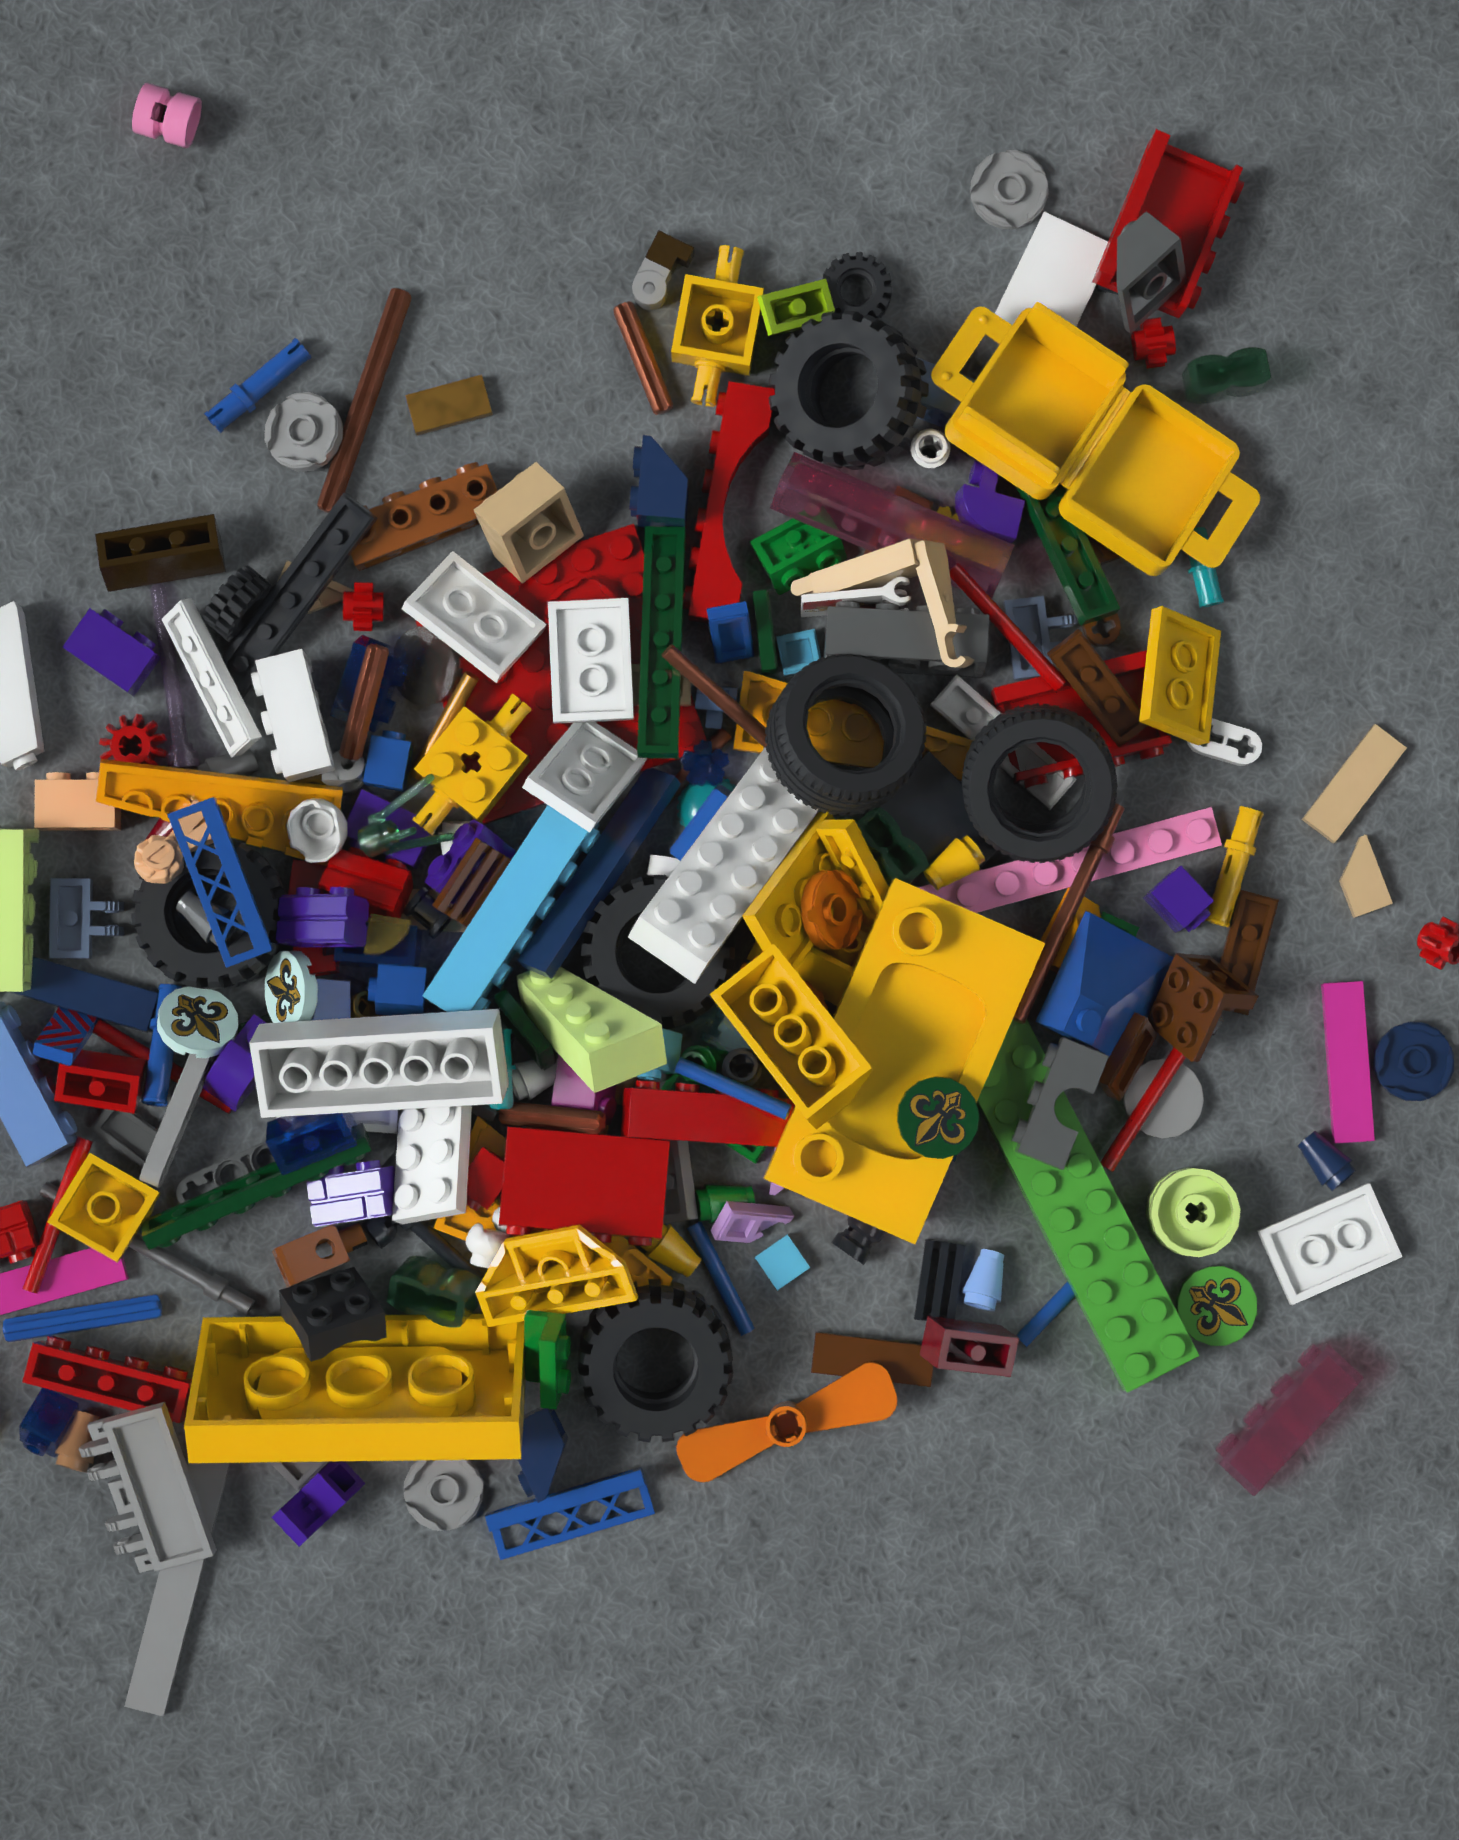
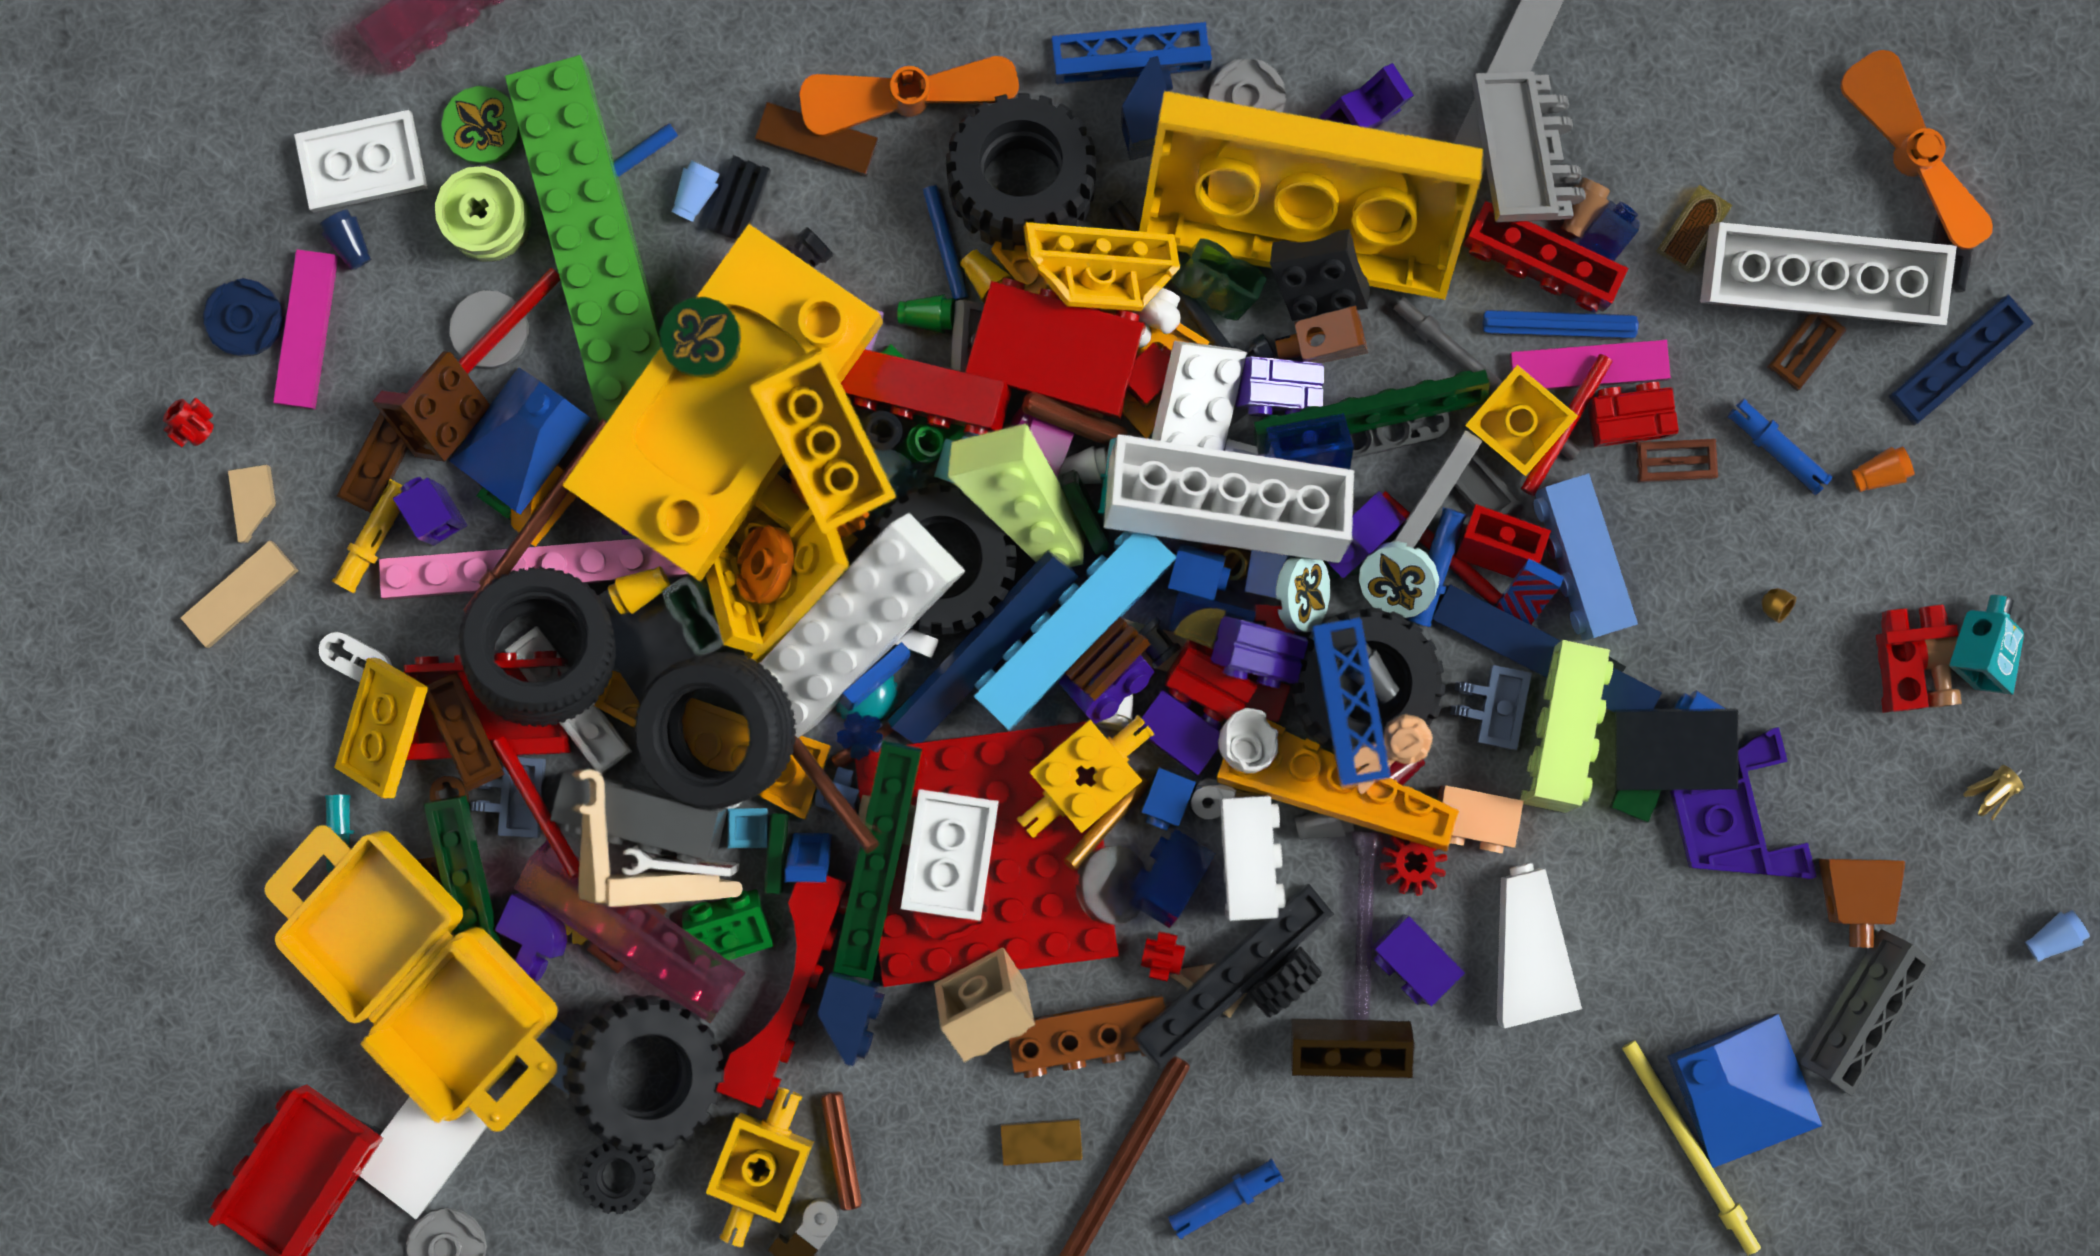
camera: 170 degrees left, 0 degrees up
white tile [162,598,262,758] -> none
light grey tile [264,392,343,472] -> none
copper axle [339,644,389,761] -> none
clear green plant [358,774,455,858] -> none
white plate [402,551,547,683] -> none
white plate [522,722,647,832] -> none
green bracket [524,1310,571,1410] -> none
blue bar [675,1057,792,1120] -> none
lavender tile [710,1201,794,1243] -> none
medium azure tile [755,1234,810,1290] -> none
lime slope [757,279,835,336] -> none
white cone [910,429,950,468] -> none
dark red brick [920,1316,1019,1377] -> none
dark grey arch [1011,1038,1109,1170] -> none
reddish brown tile [1098,1012,1157,1101] -> none
dark grey slope [1117,211,1187,334] -> none
red gear [1131,317,1176,369] -> none
clear green brick [1182,347,1271,404] -> none

